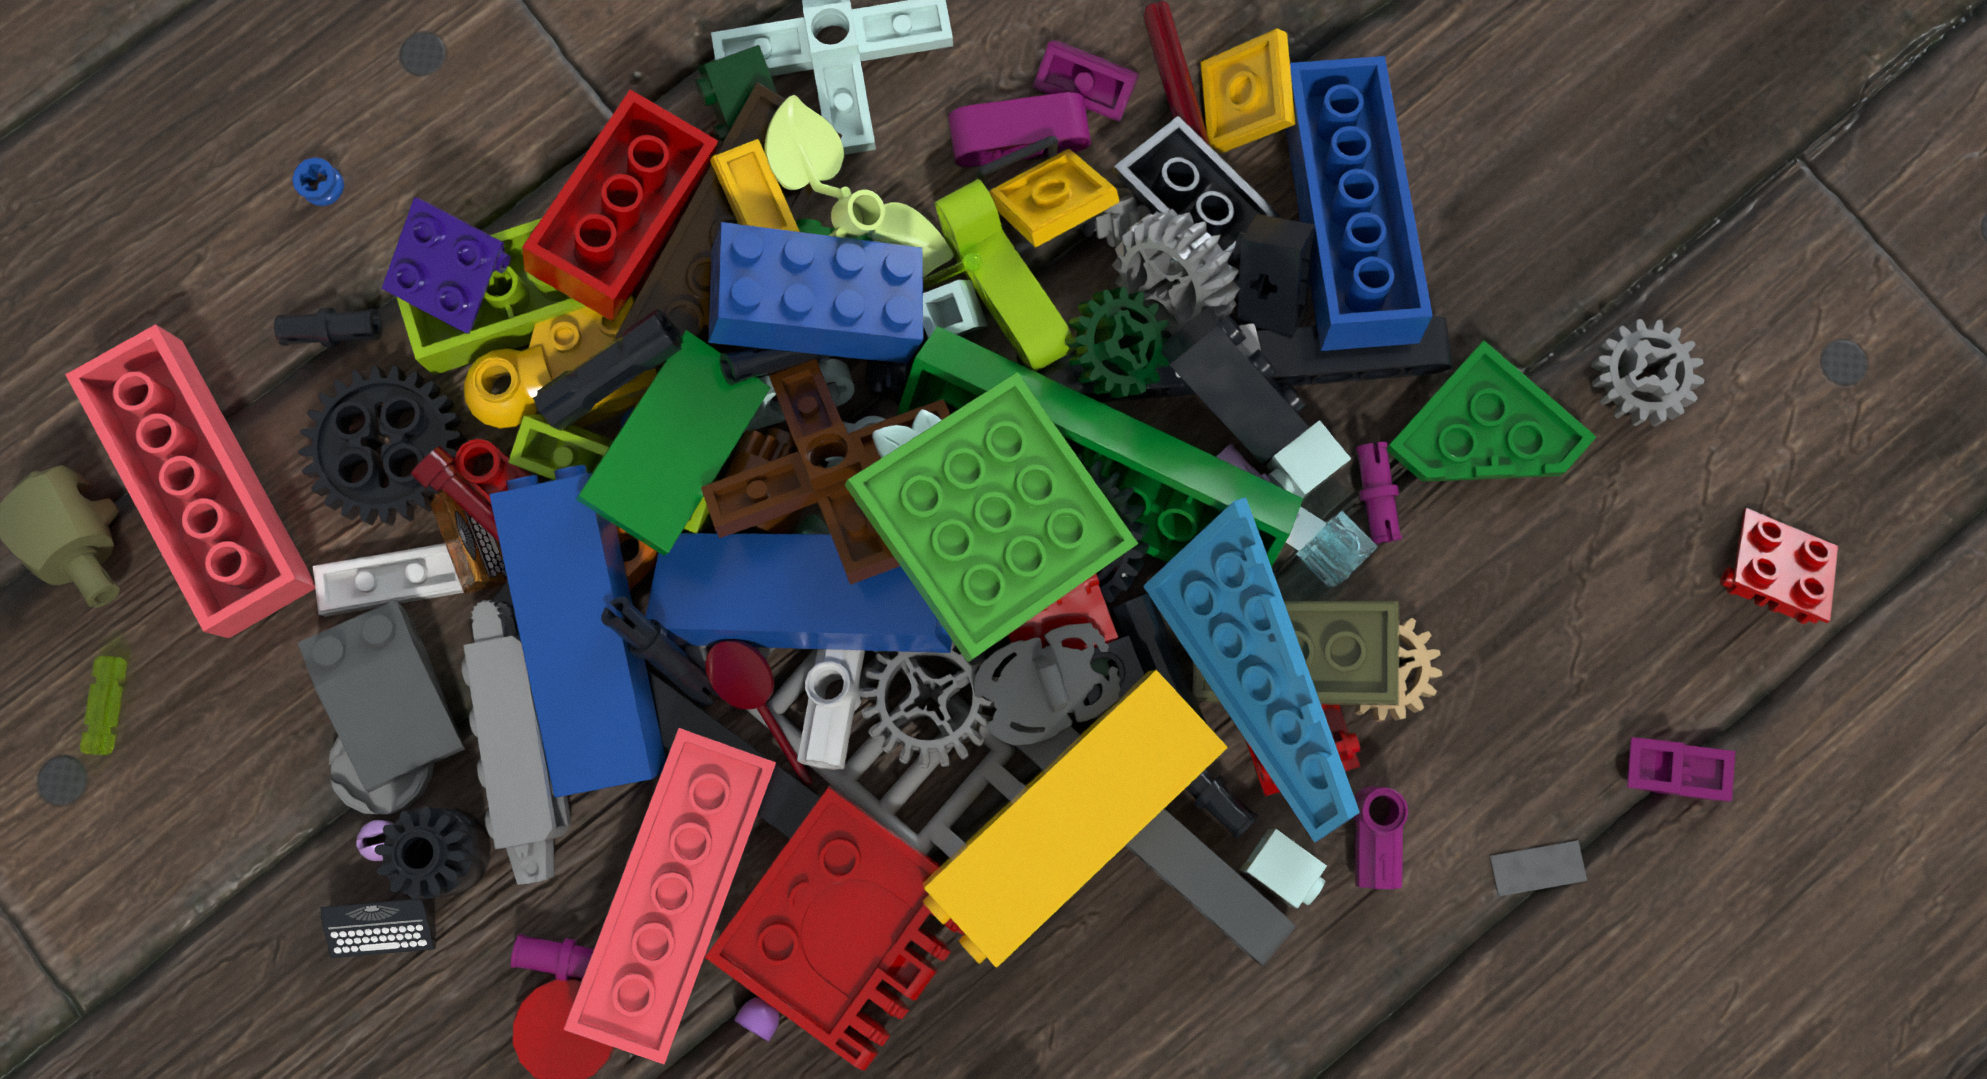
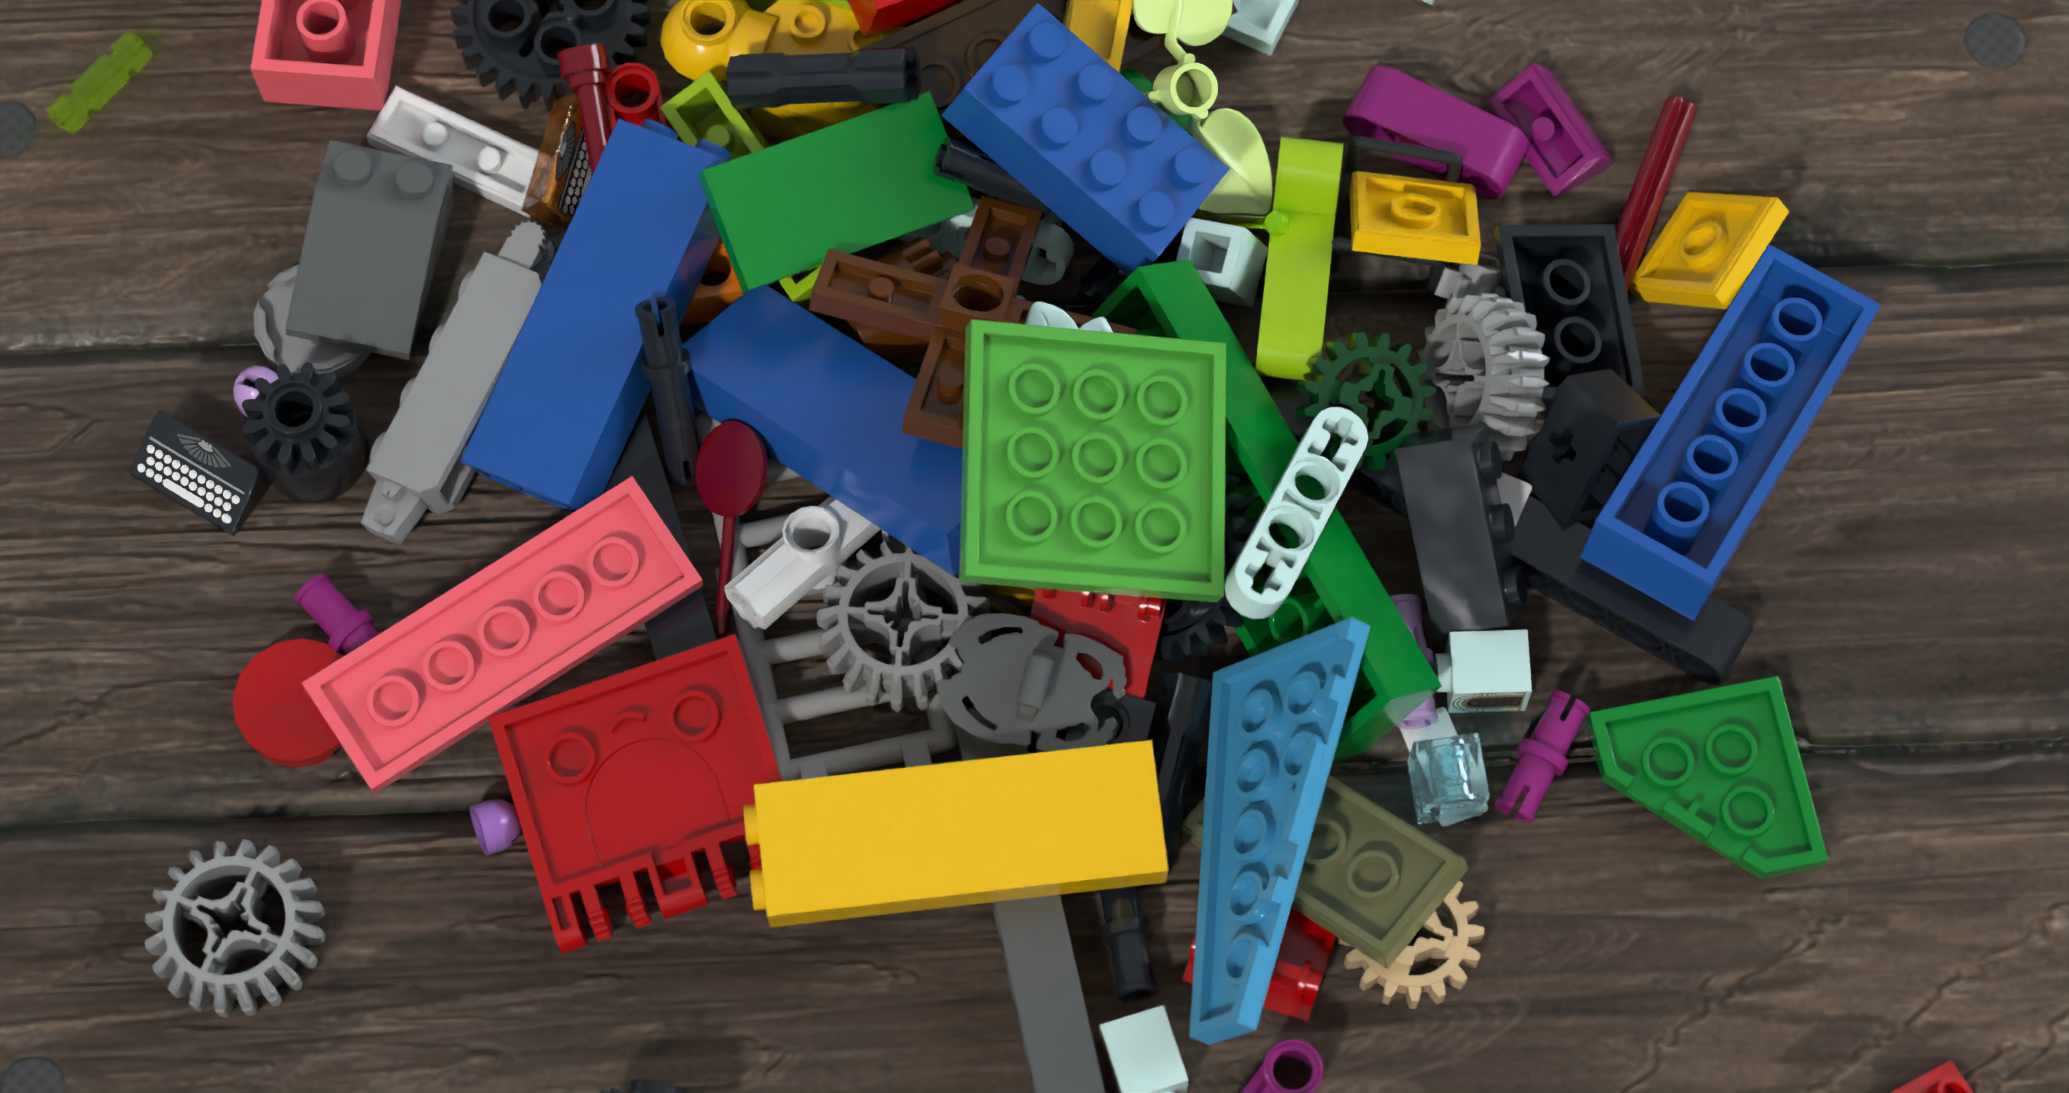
camera: 40 degrees right, 10 degrees down
light grey gear [1591,319,1704,426] -> none
none -> light aqua beam [1225,407,1368,619]

